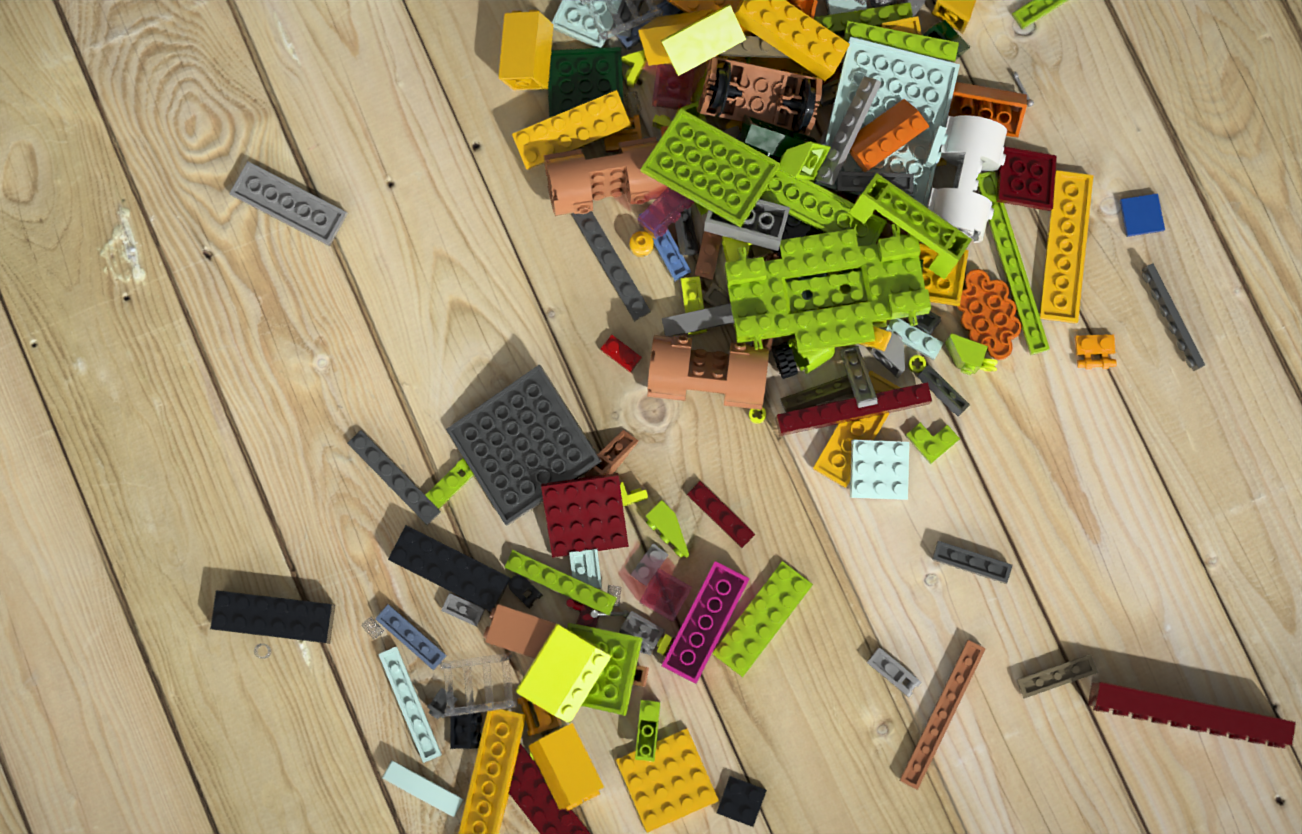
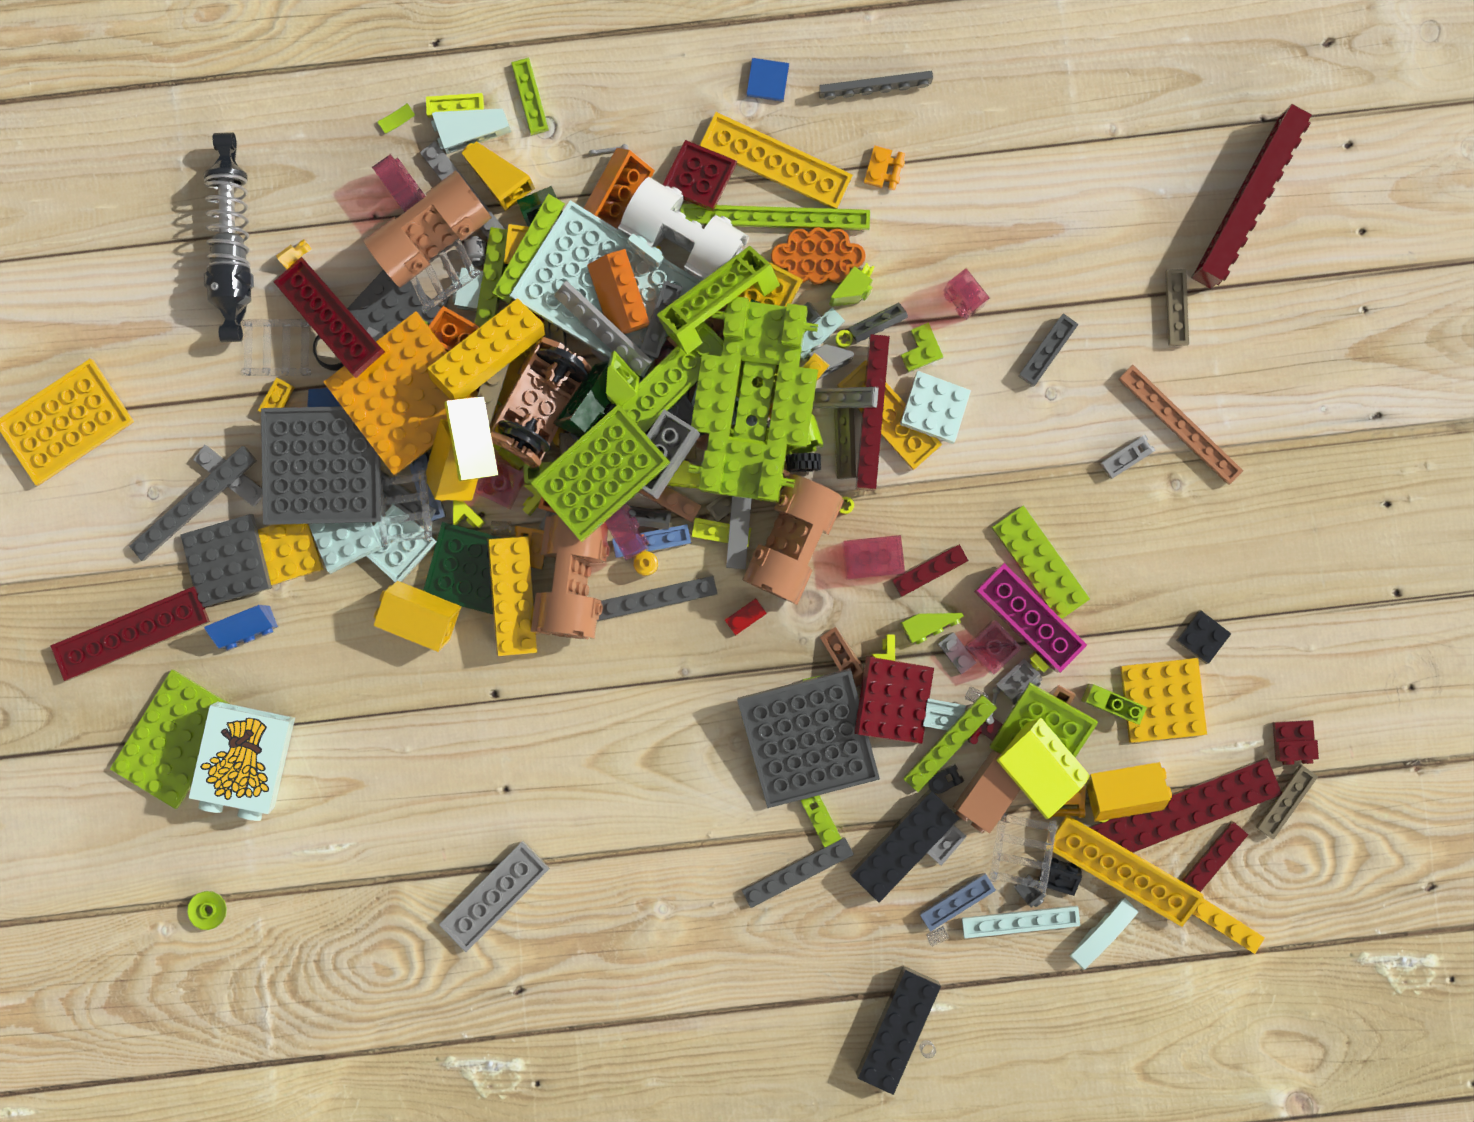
camera: 75 degrees left, 5 degrees up
none -> clear pink brick [842,535,905,580]
none -> clear pink brick [943,268,990,320]

